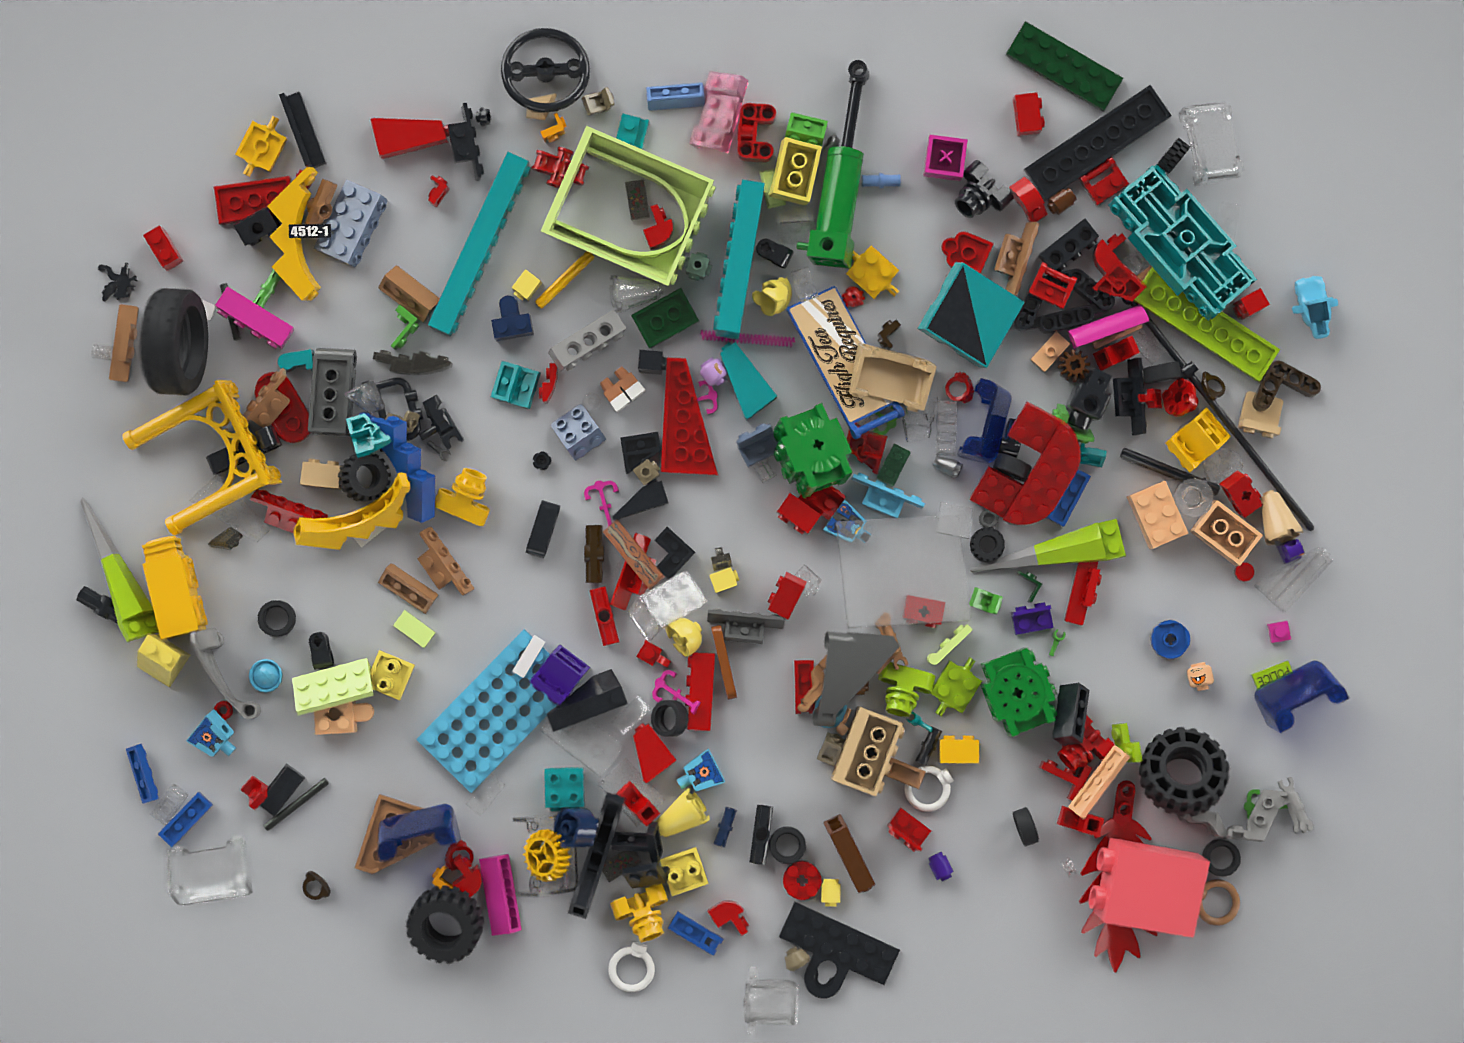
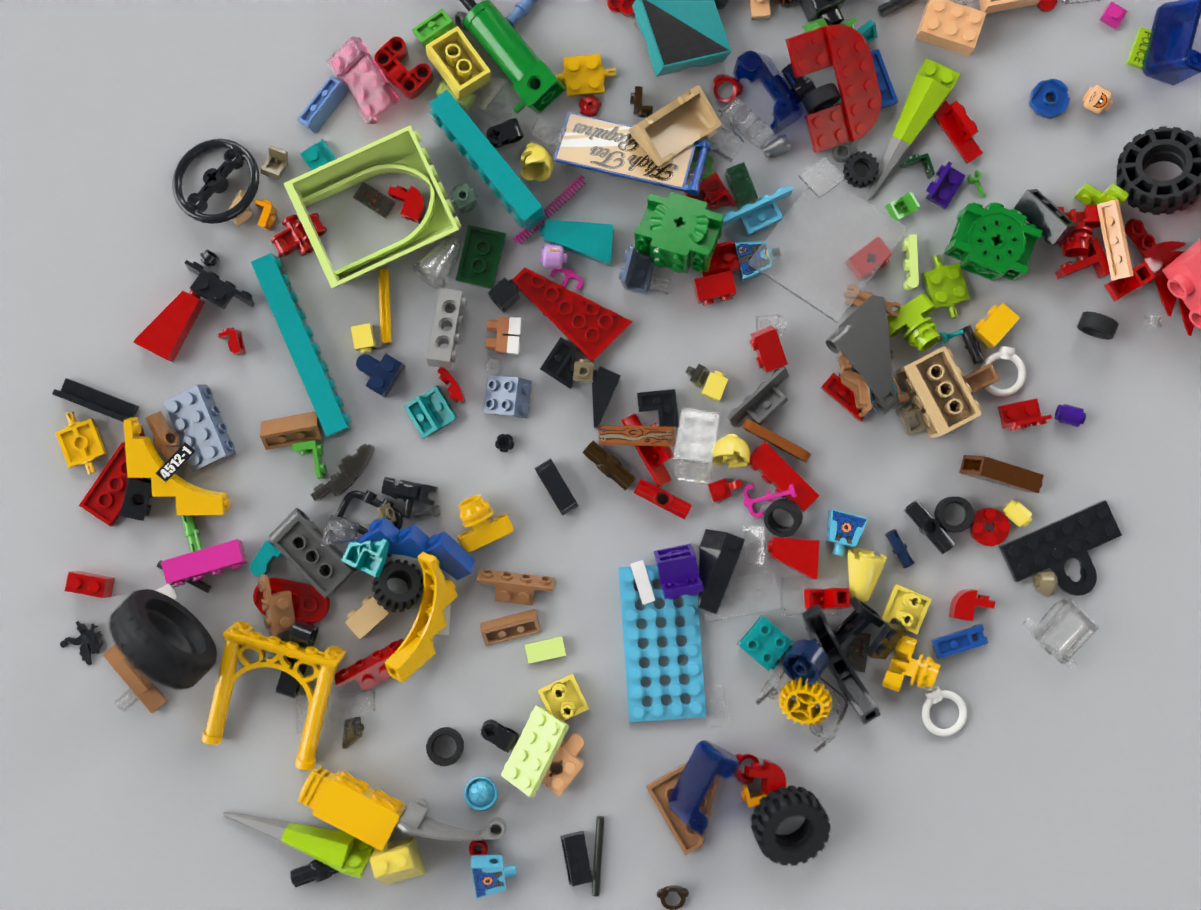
camera: 40 degrees left, 0 degrees up
red bracket [241,776,268,810] -> none
dark pink brick [479,854,522,936] -> none
dark pink piece [584,480,618,526] -> none

